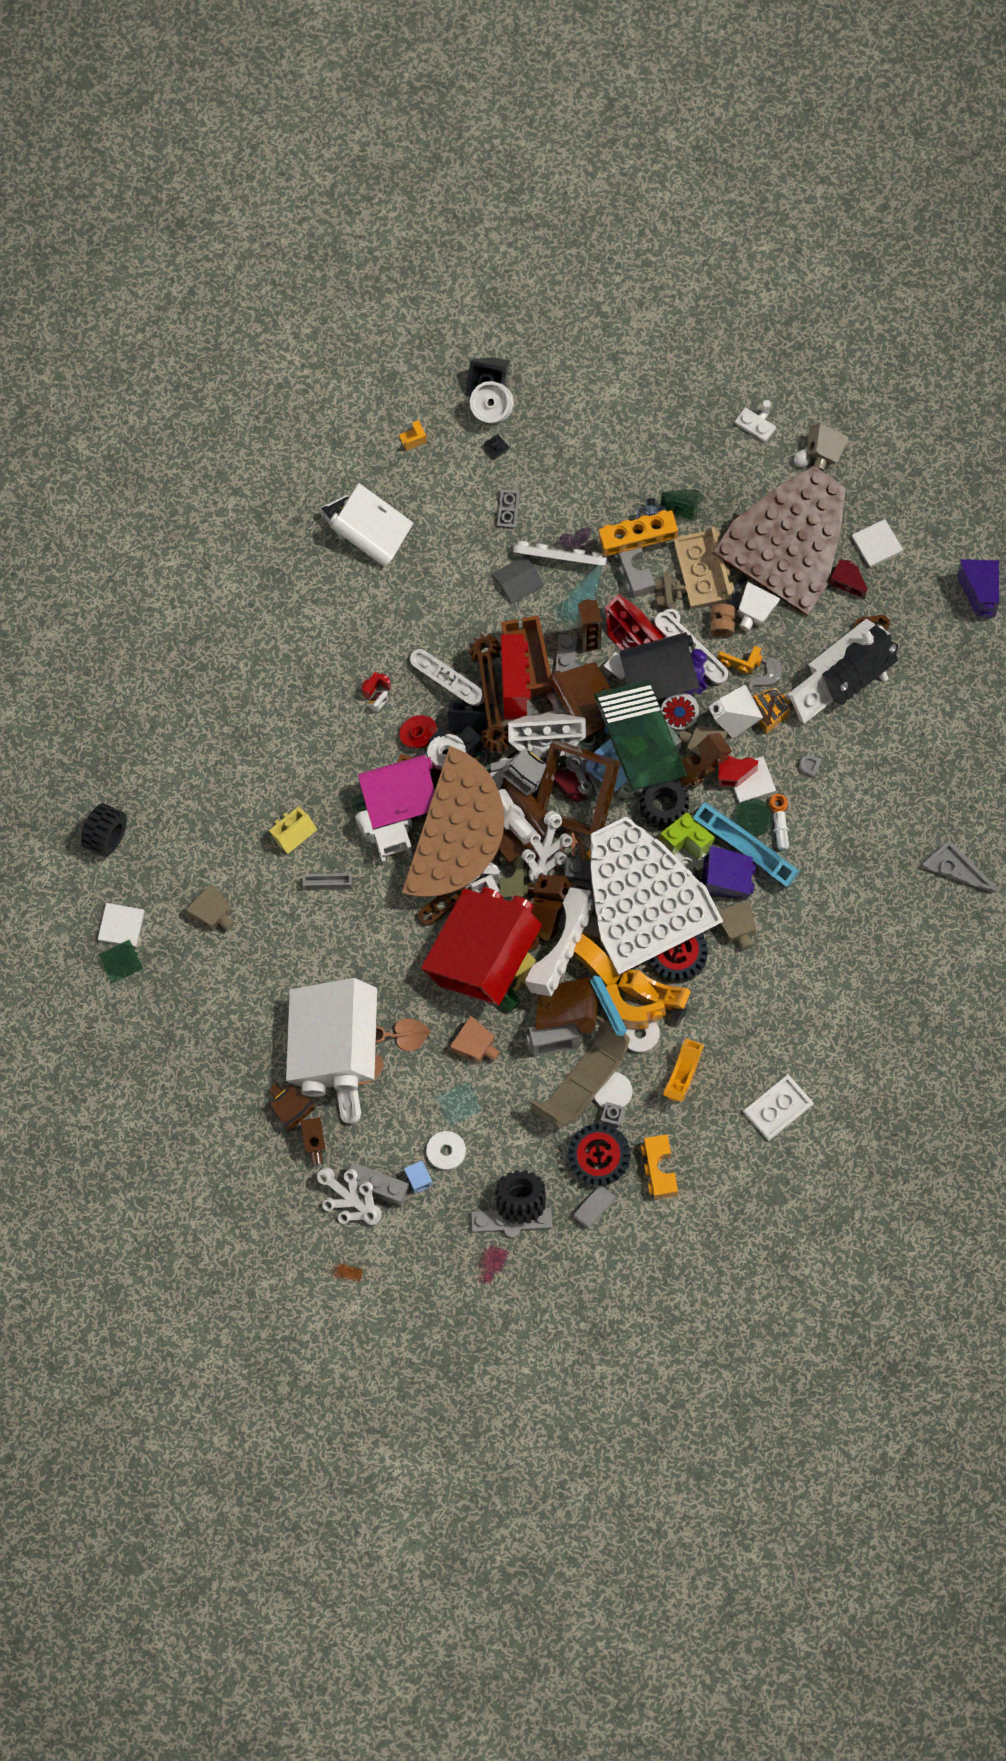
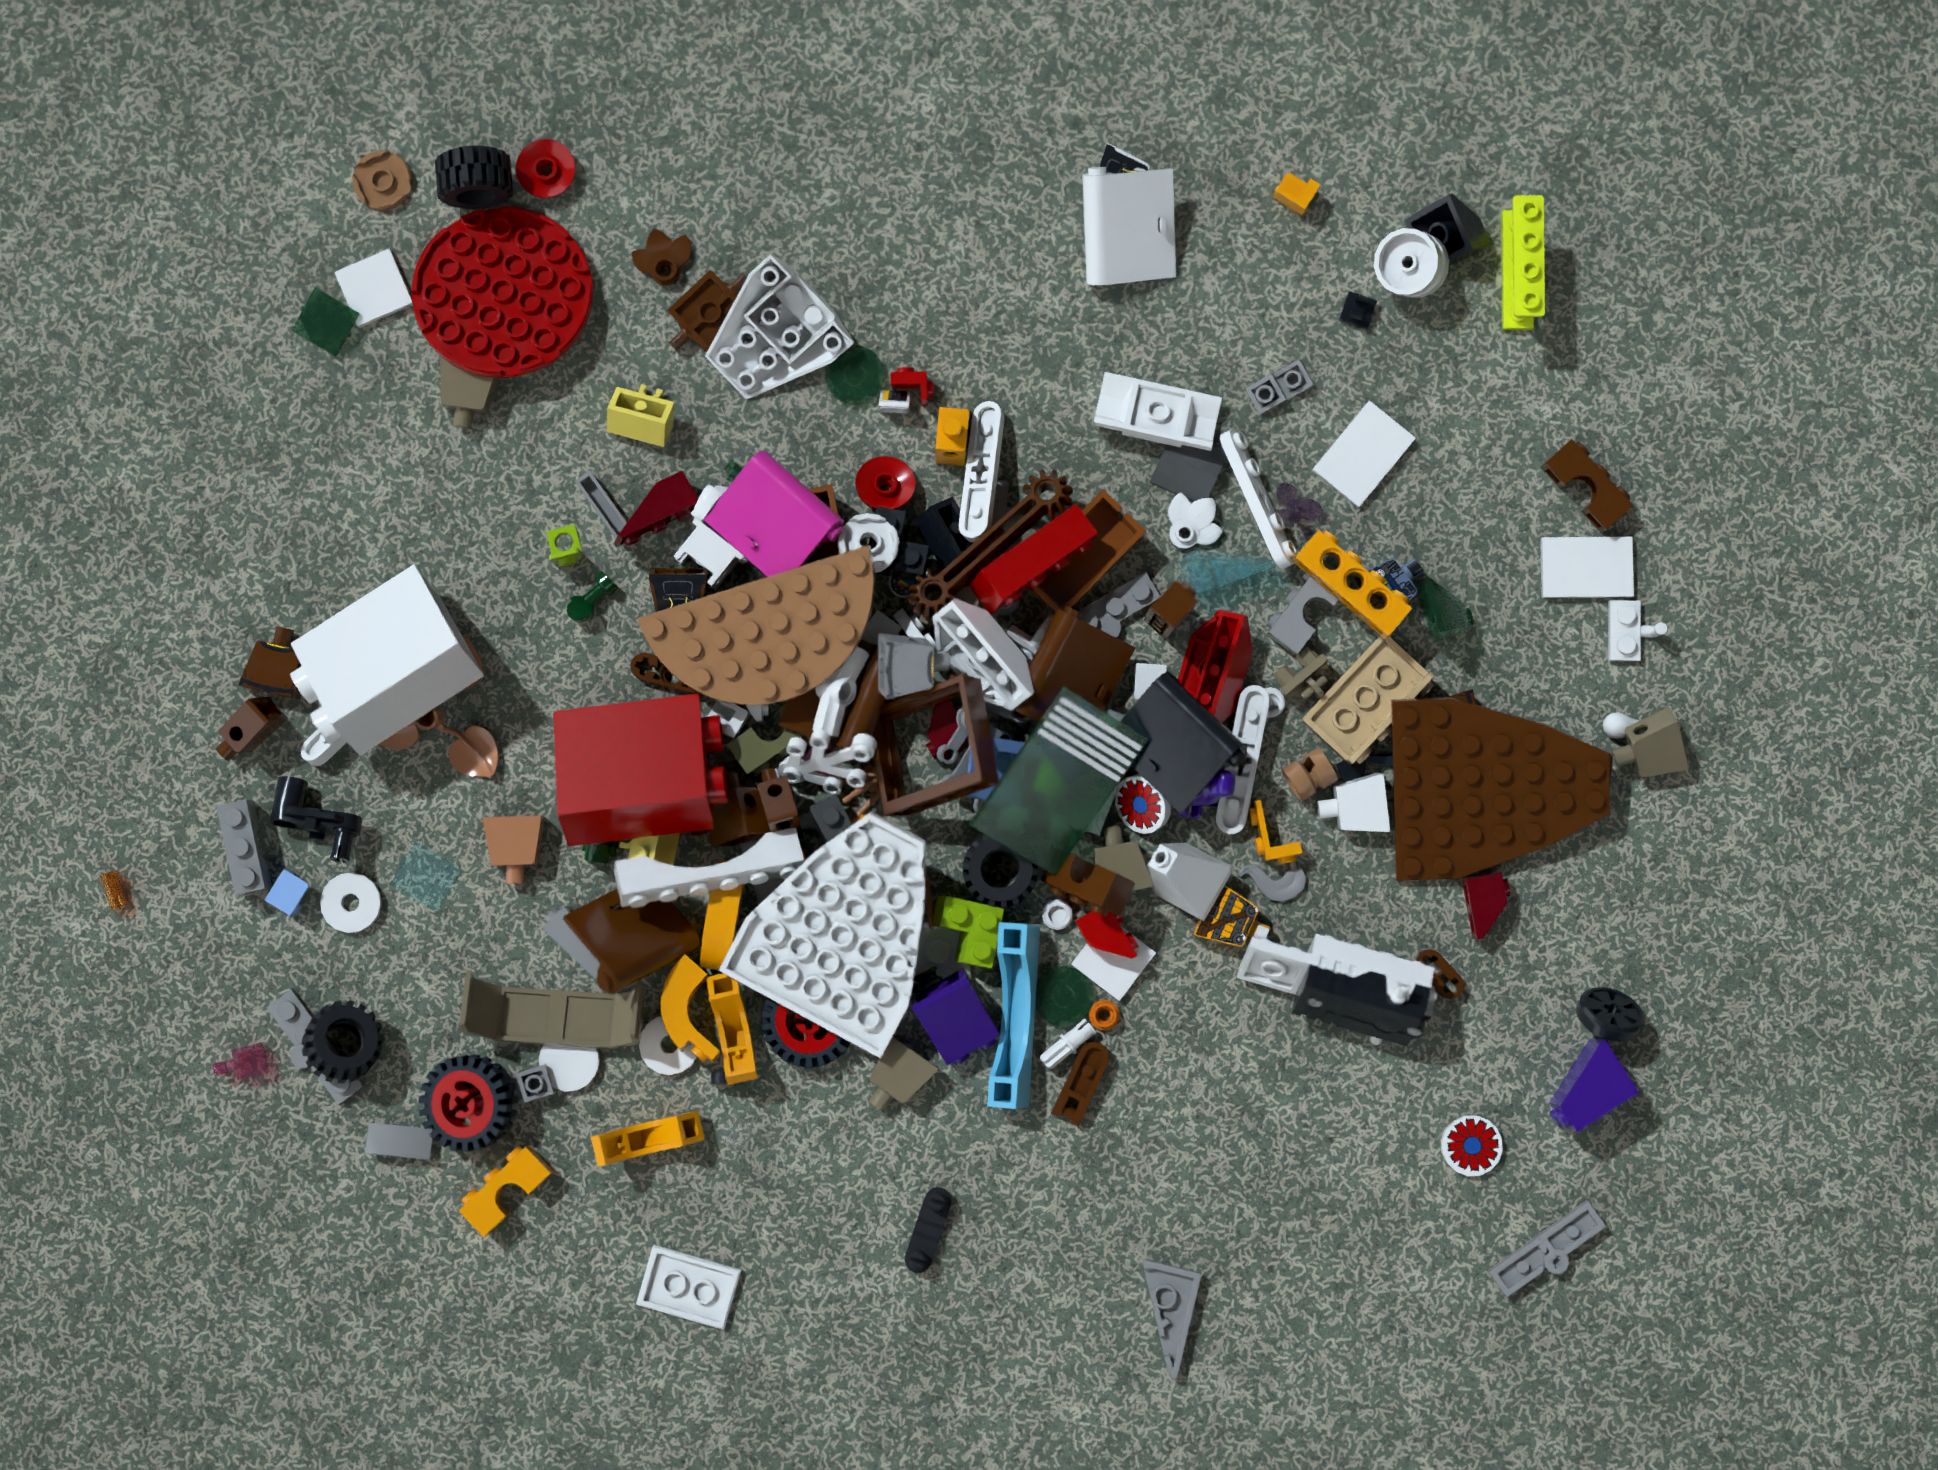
camera: 55 degrees right, 15 degrees up
white plant [317,1167,381,1225] -> none
medium azure axle [590,976,627,1036] -> none
light grey tile [799,755,822,778] -> none
white tile [852,519,903,568] -> none
none -> black piece [270,776,363,863]
none -> medium nougat tile [352,150,413,211]
none -> red tile [411,206,593,378]
none -> red dish [515,139,576,198]
none -> lime bracket [546,524,583,567]
none -> dark green leg [567,571,619,623]
none -> dark red slope [614,471,698,547]
none -> reddish brown plate [632,228,691,286]
none -> black torso [649,568,710,612]
none -> reddish brown plate [667,270,747,353]
none -> white wedge [705,253,854,400]
none -> clear green tile [825,345,884,405]
none -> black piece [905,1187,952,1273]
none -> light orange torso [935,407,970,466]
none -> white tile [1042,899,1072,930]
none -> reddish brown plate [1051,1041,1109,1126]
none -> white piece [1093,372,1222,451]
none -> white plate [1168,493,1223,549]
none -> white tile [1312,400,1416,508]
none -> tile [1441,1115,1503,1176]
none -> neon yellow fence [1501,195,1545,330]
none -> reddish brown arch [1540,439,1633,533]
none -> white tile [1541,537,1634,598]
none -> black wheel [1576,987,1645,1042]

